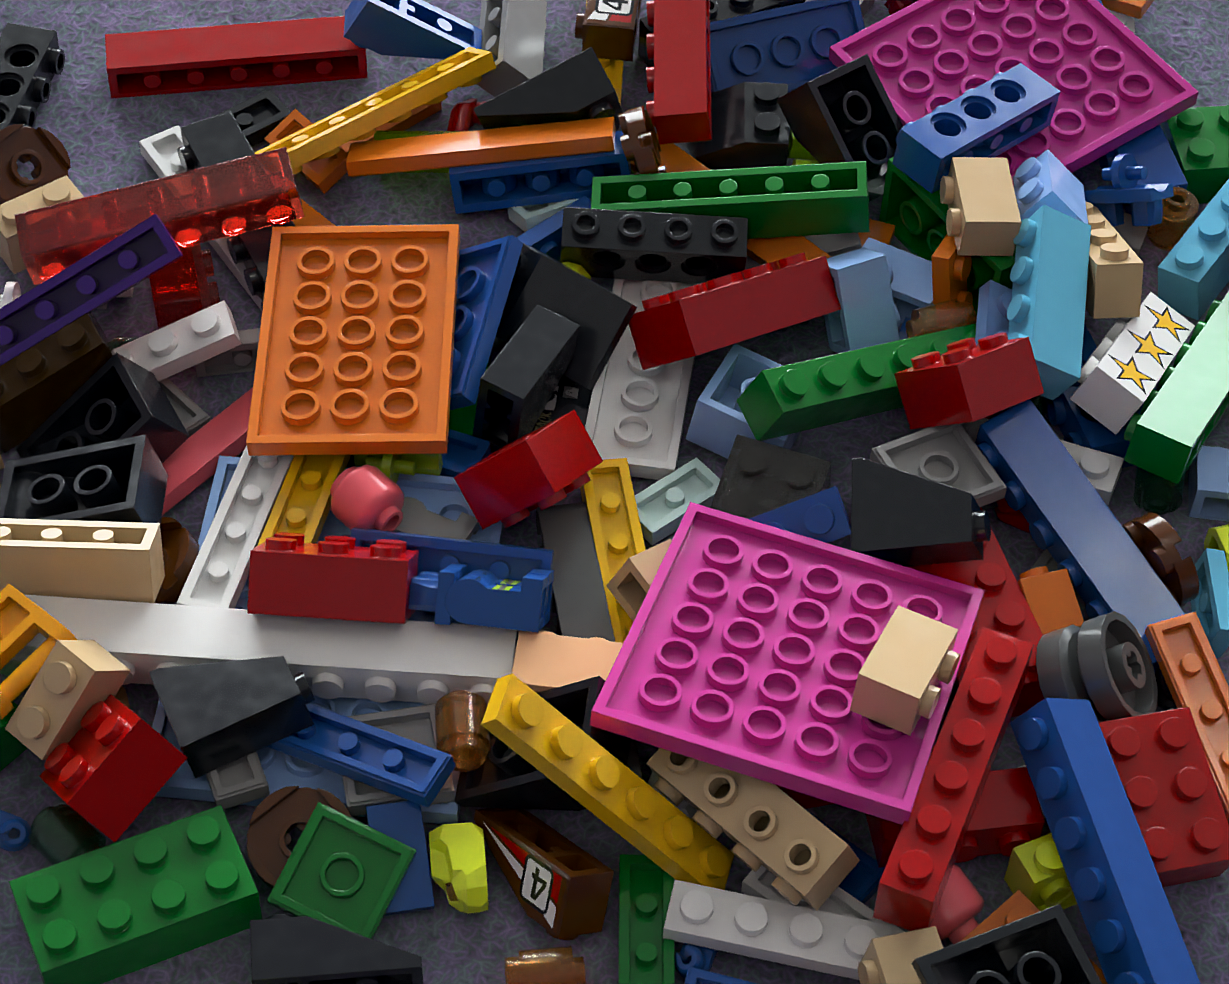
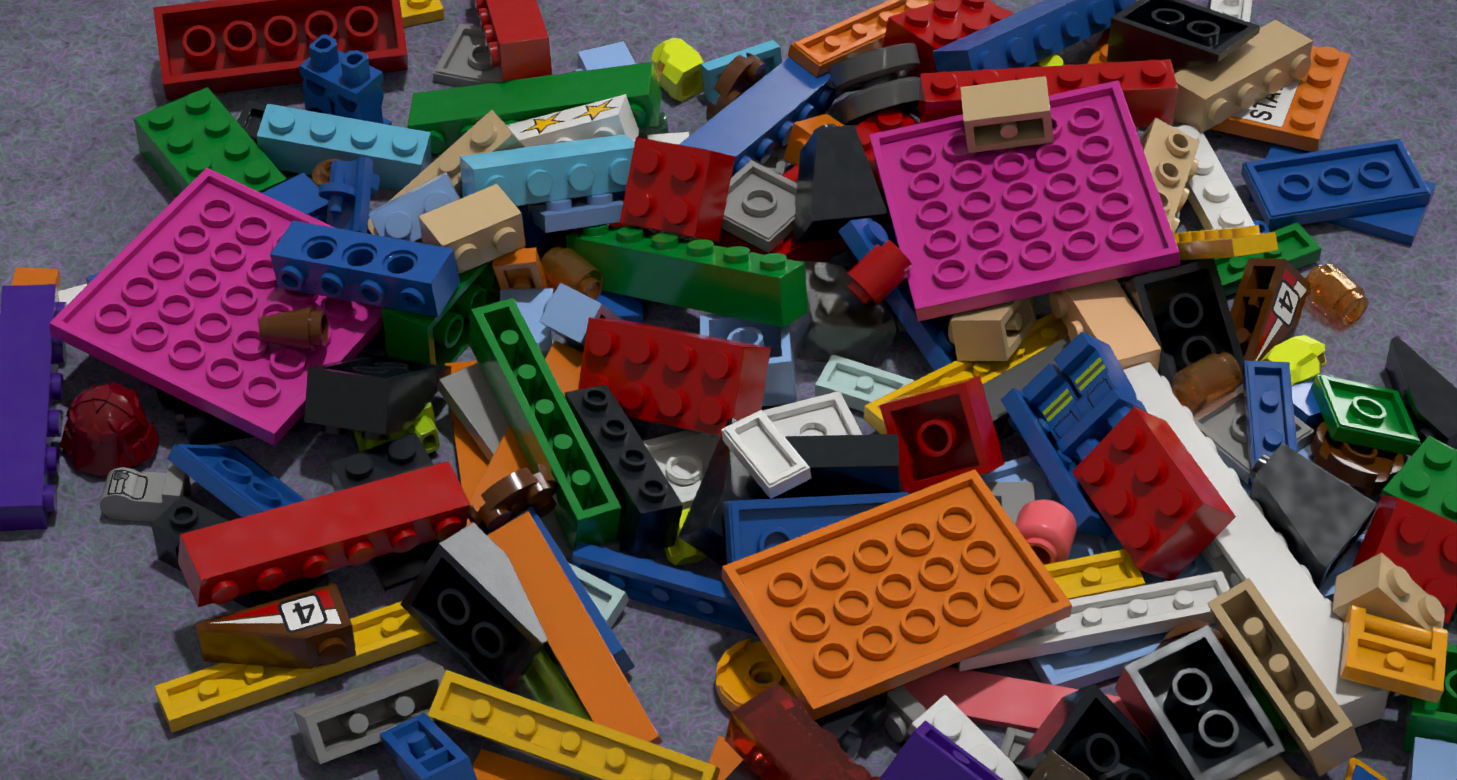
camera: 115 degrees left, 5 degrees down
none -> reddish brown cone [259,306,329,351]
none -> white tile [721,410,811,499]
none -> red brick [846,240,913,305]

